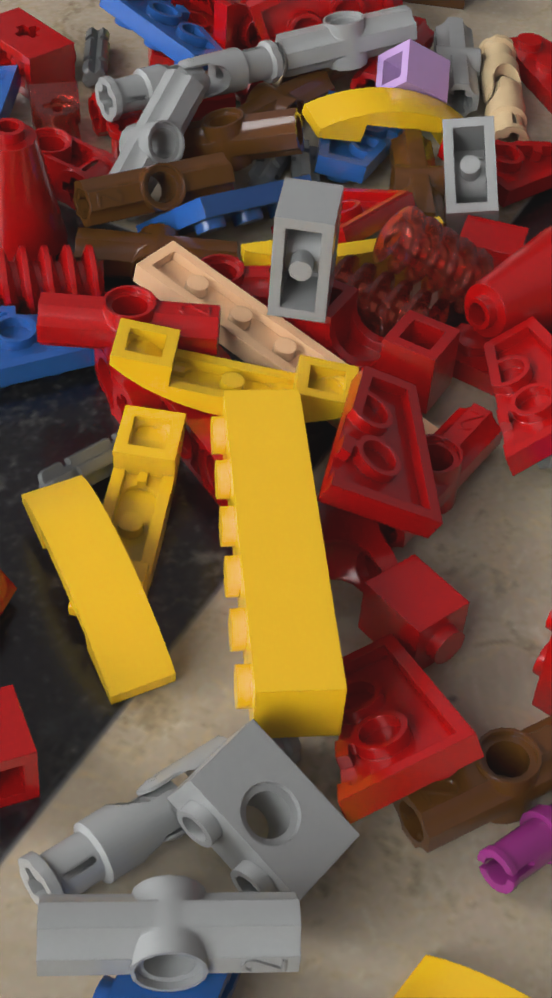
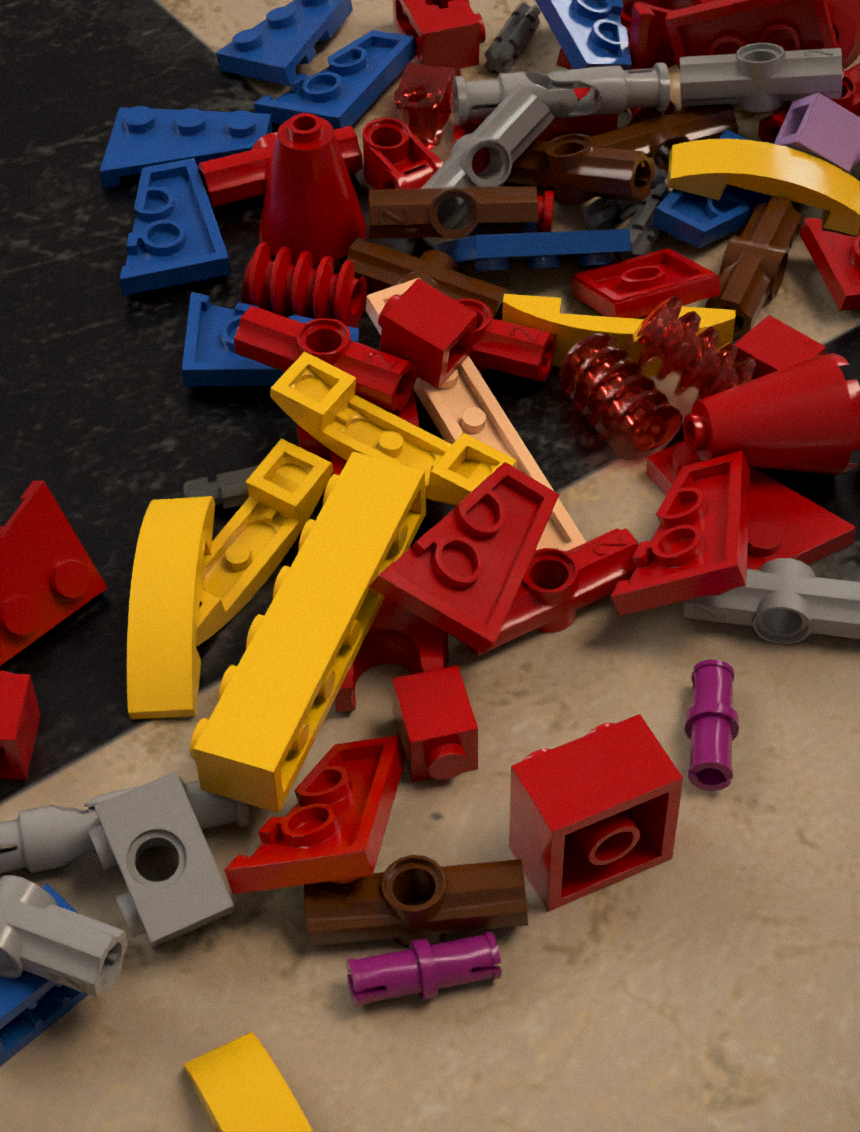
camera: 30 degrees right, 5 degrees up
light grey brick [267,177,344,323] -> none
red arch [282,279,461,414] -> none
light grey brick [442,116,499,239] -> none
none -> red brick [378,278,478,389]

